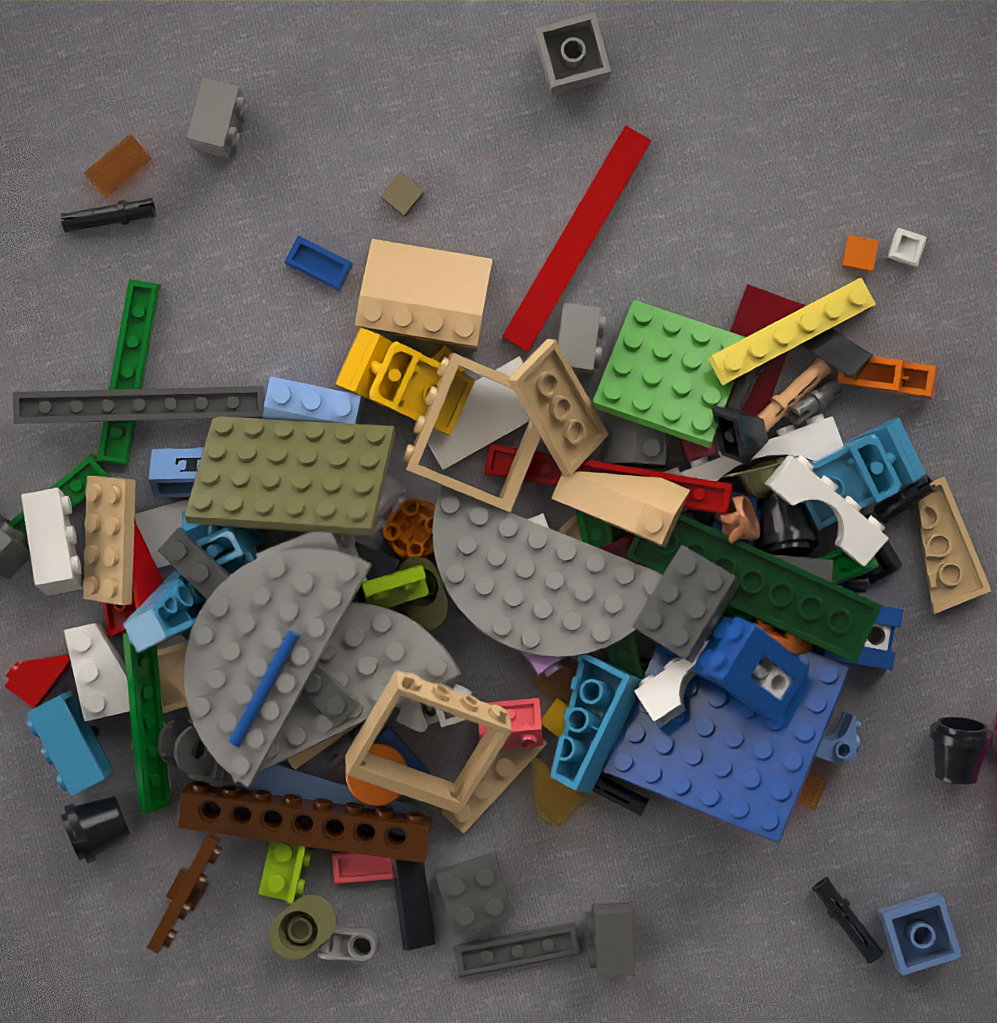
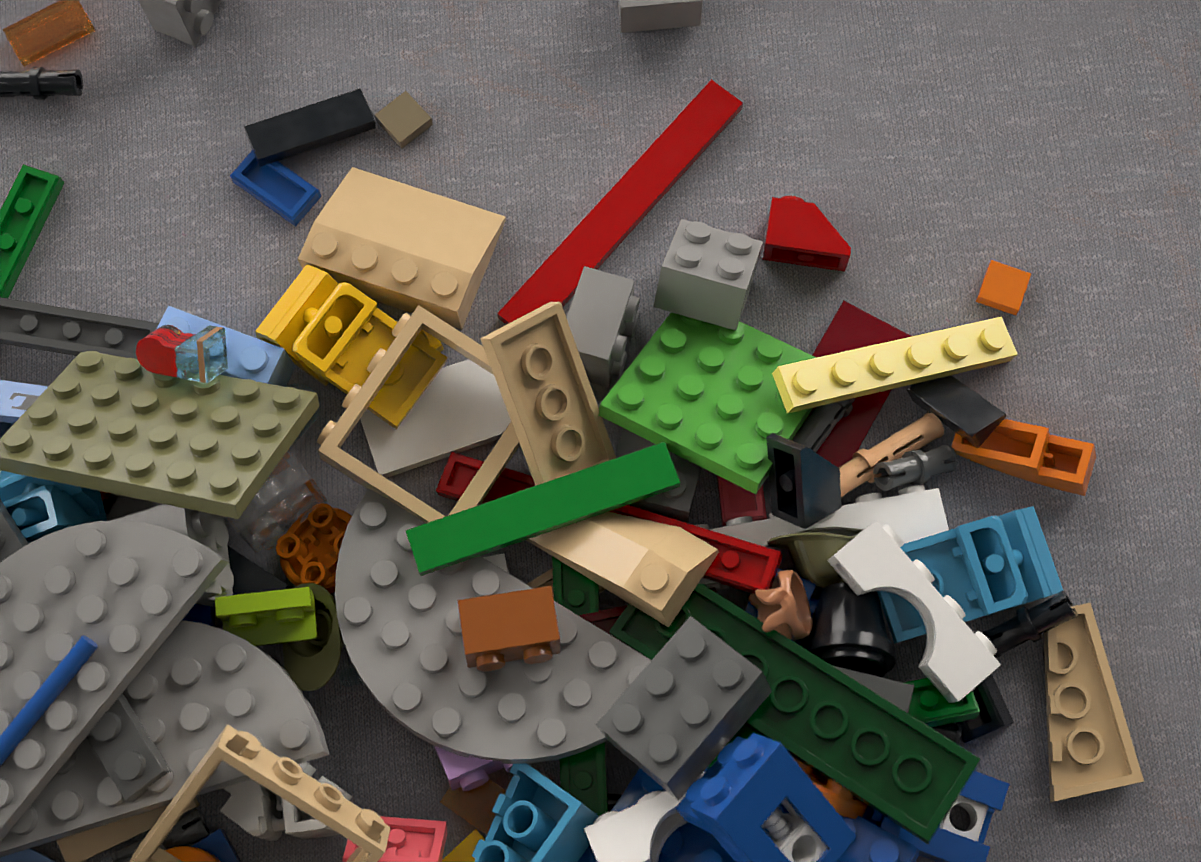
camera: 15 degrees right, 15 degrees down
white tile [887,228,927,268] -> none
none -> leg [136,325,228,383]
none -> black tile [244,88,376,167]
none -> green tile [405,441,680,576]
none -> dark orange brick [457,586,561,671]
none -> light grey brick [653,219,763,330]
none -> red slope [762,196,851,272]

